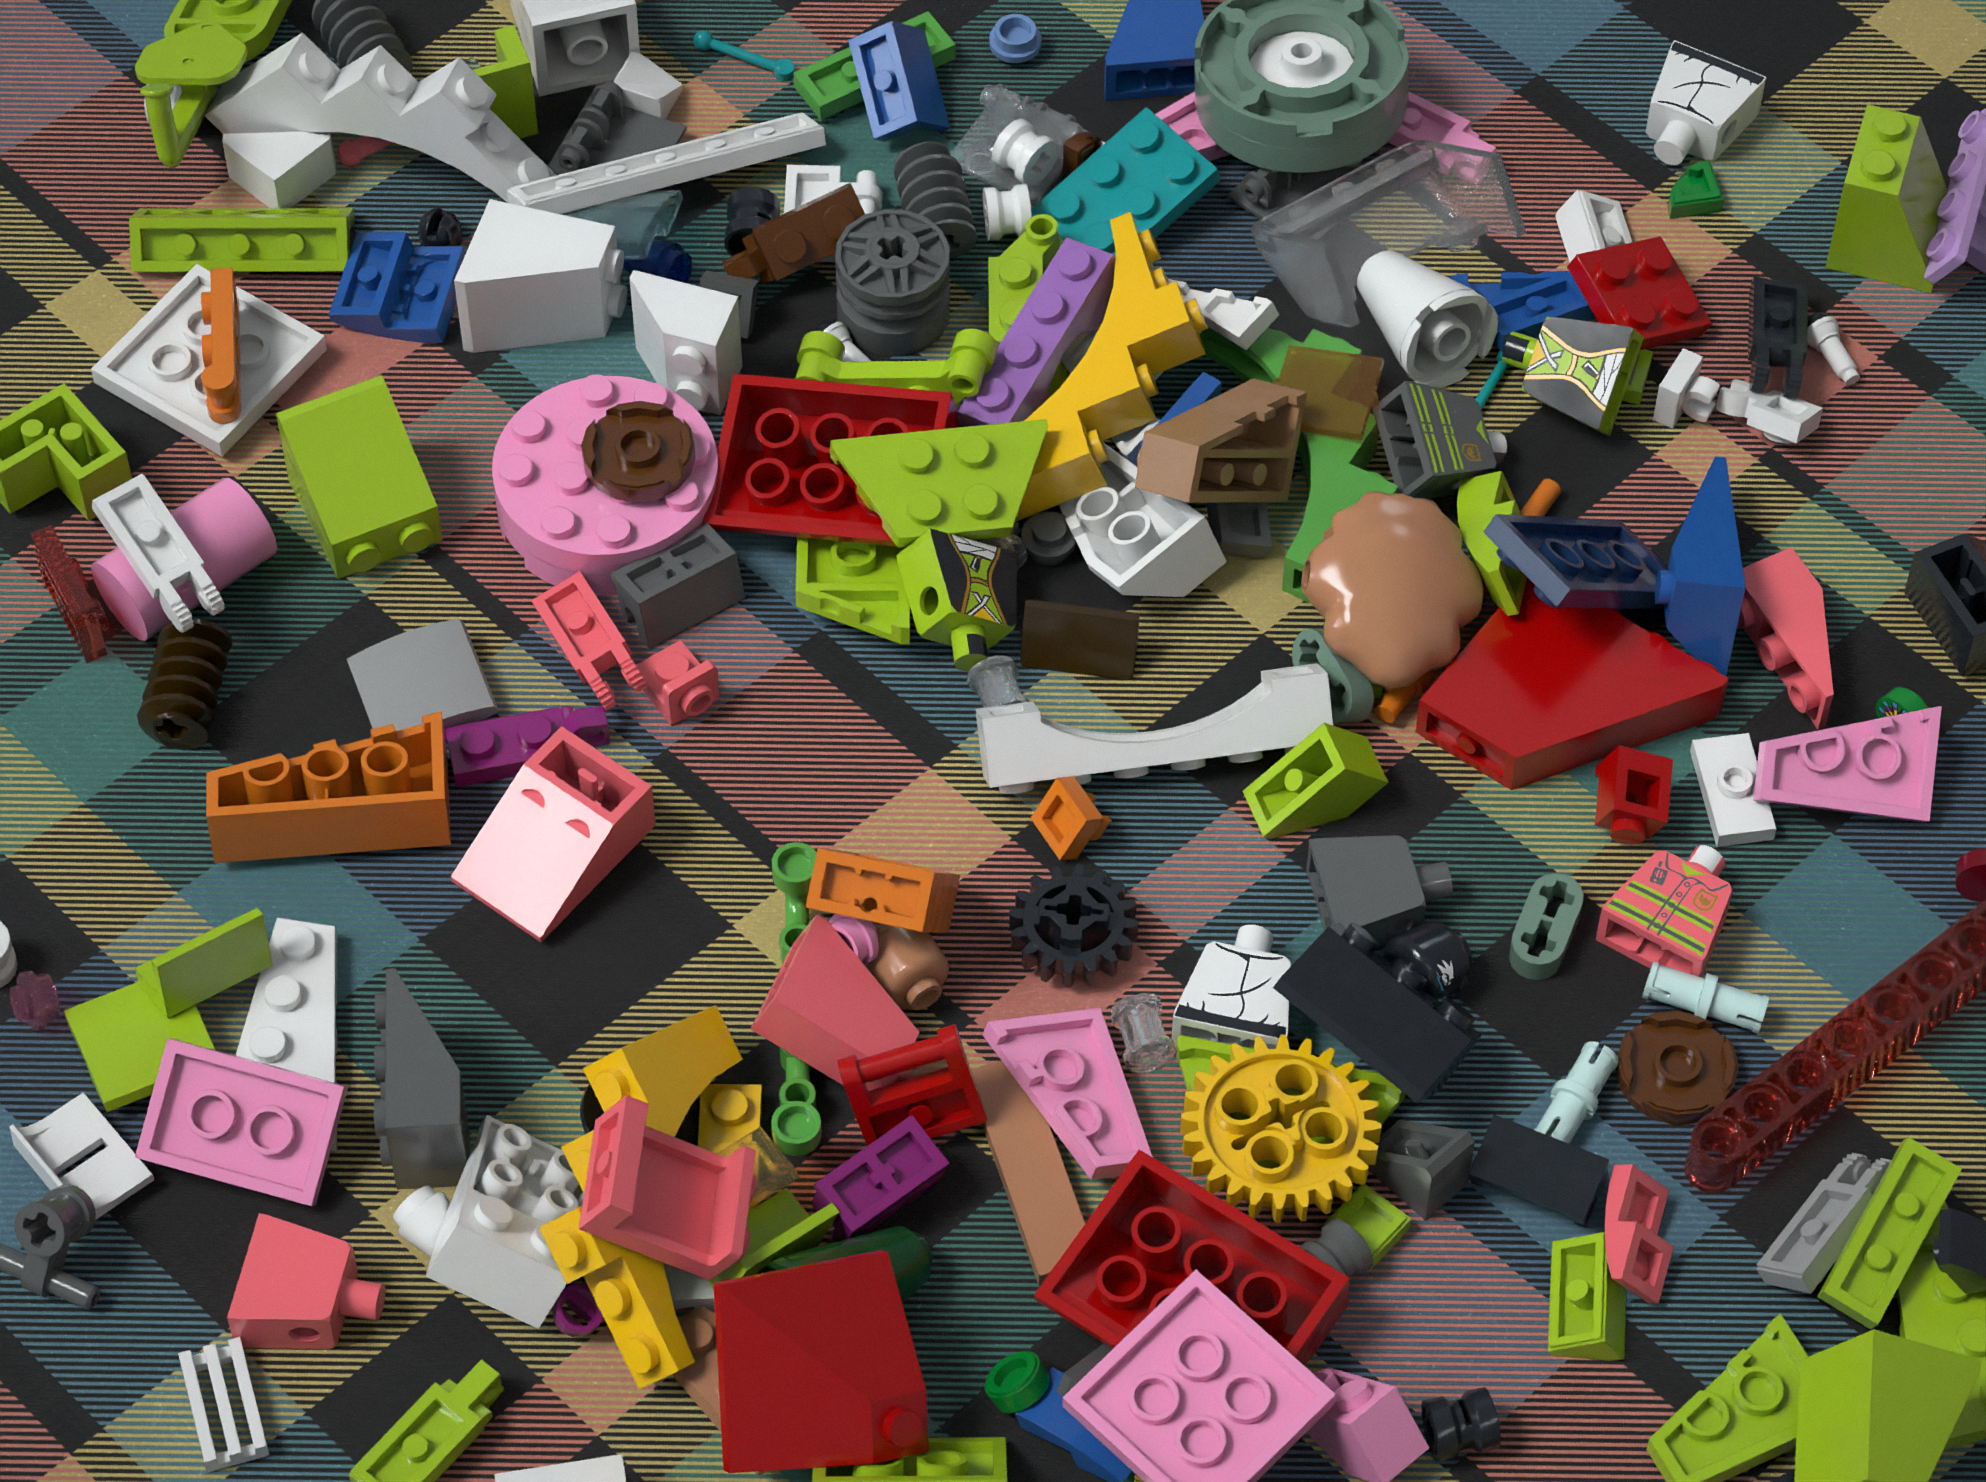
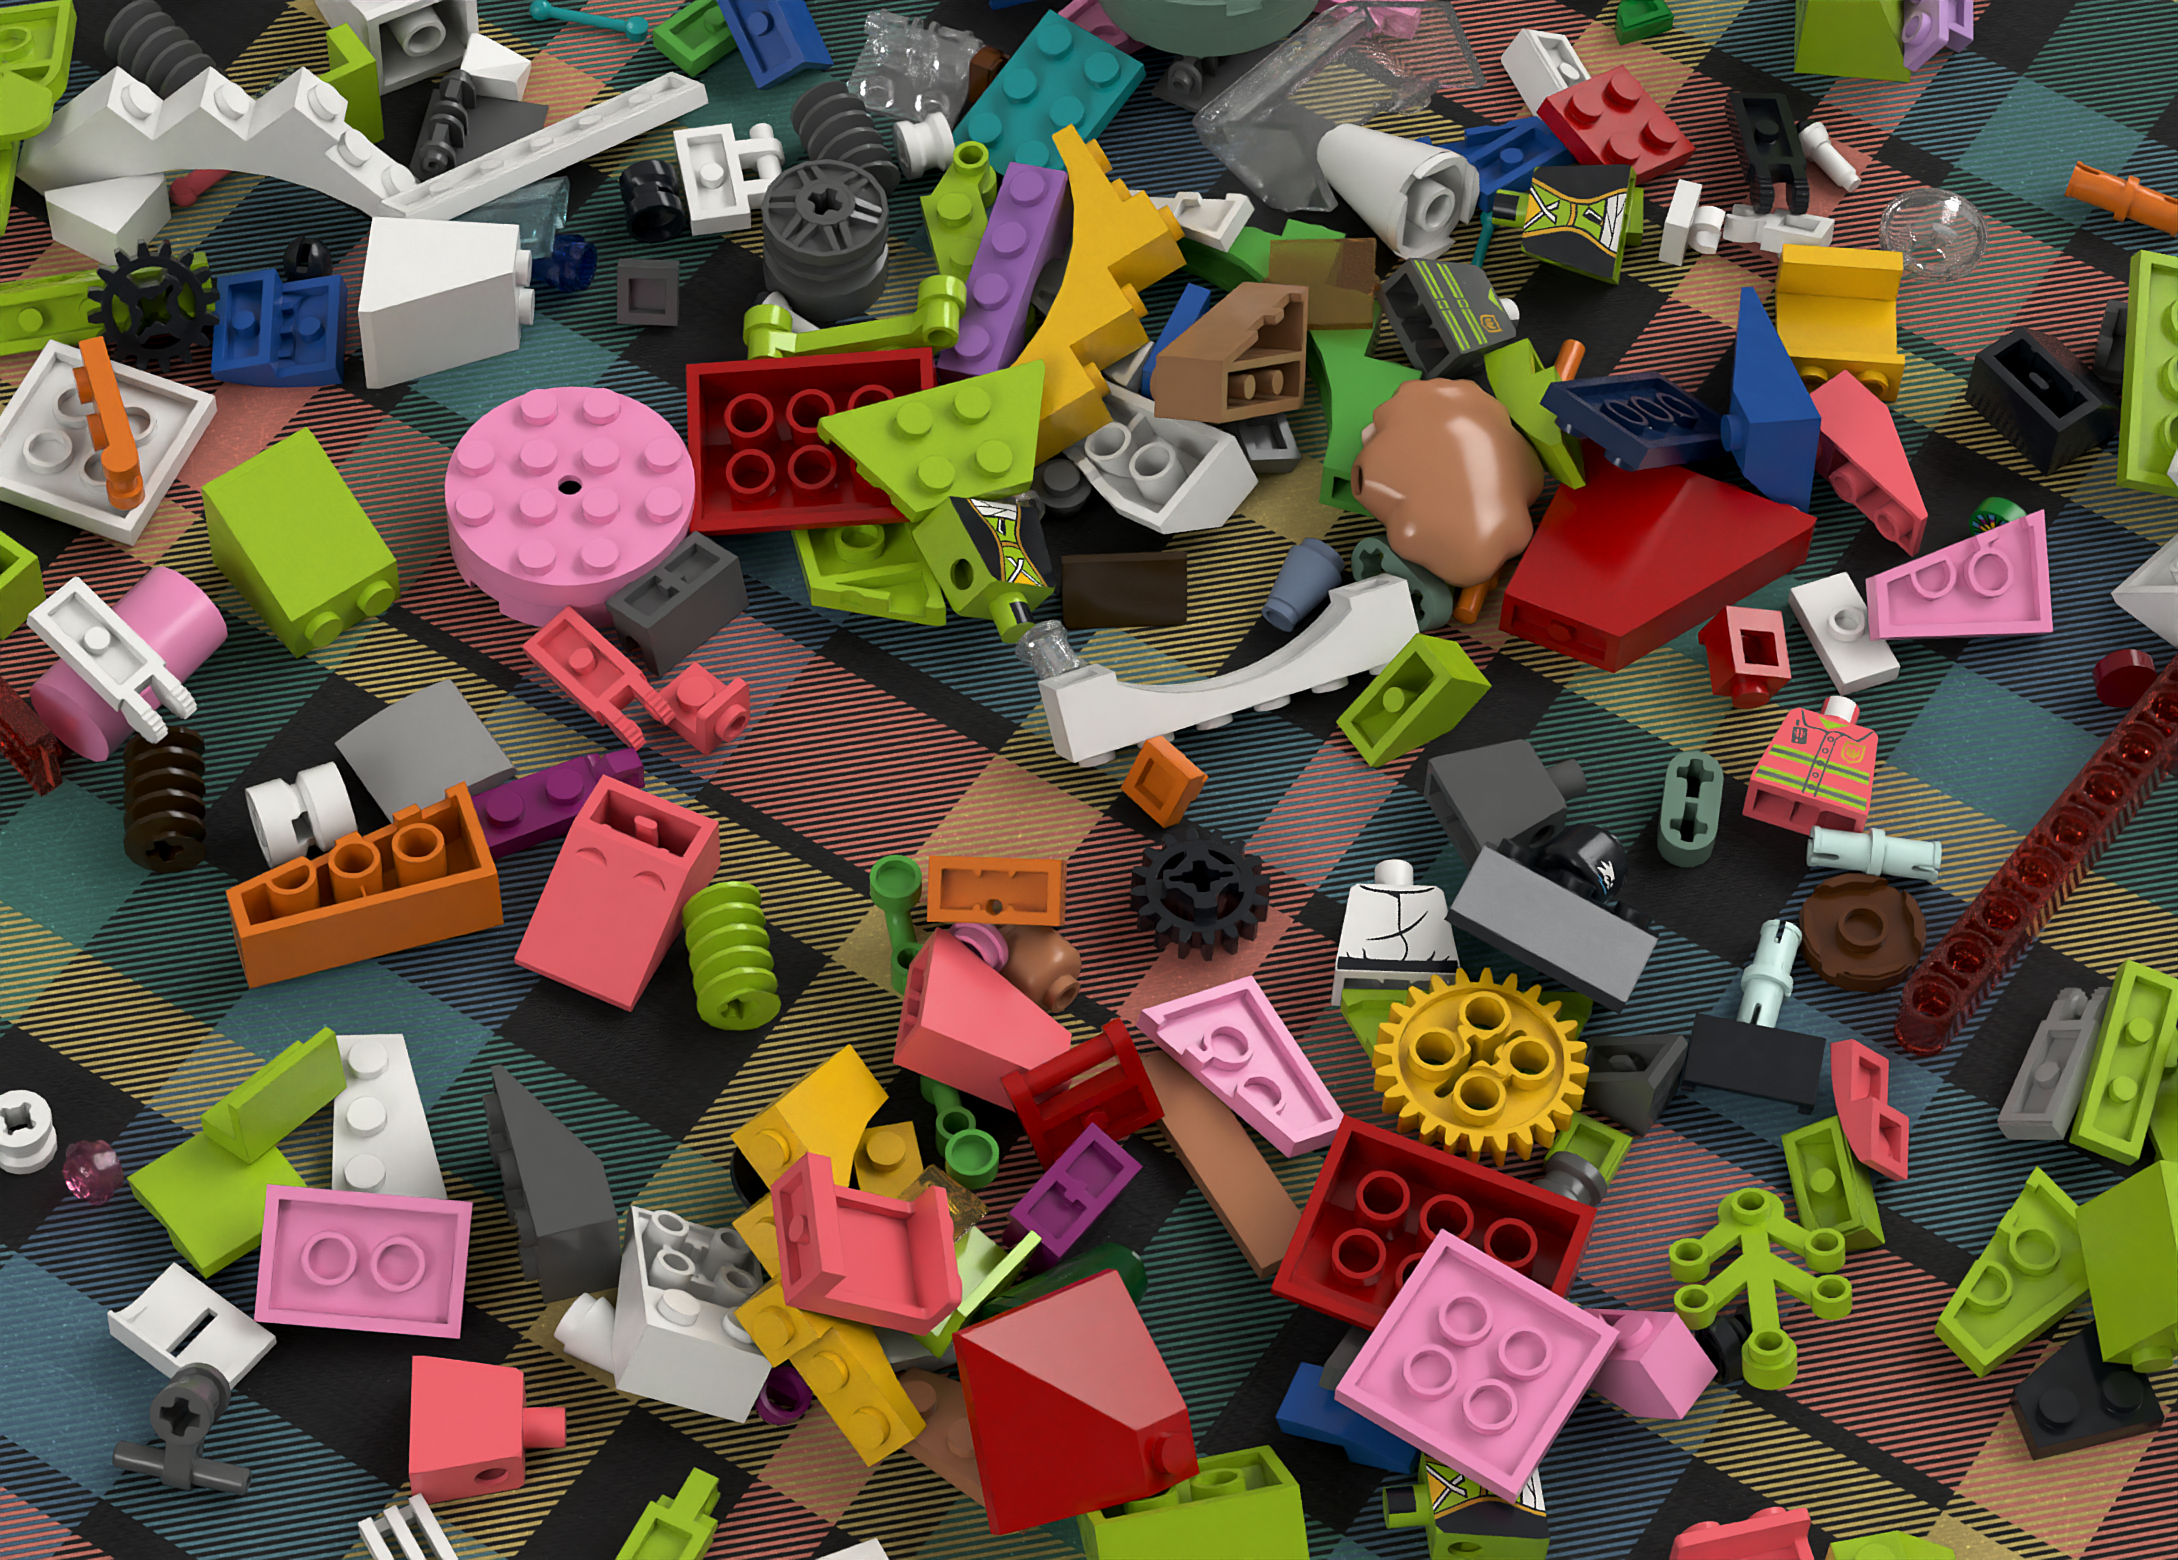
camera: 15 degrees left, 0 degrees up
reddish brown tile [581,401,696,503] -> none
white slope [630,270,742,415] -> none
reddish brown hinge [722,183,865,284] -> none
green tile [985,1351,1050,1413] -> none
white wheel [992,118,1059,187] -> none
clear bush [1111,993,1178,1073] -> none
none -> black gear [87,238,220,373]
none -> white wheel [245,762,358,869]
none -> lime piece [681,881,781,1031]
none -> sand blue cone [1261,538,1345,632]
none -> lime plant [1669,1188,1852,1390]
none -> yellow panel [1775,244,1905,402]
none -> clear piece [1879,188,1989,283]

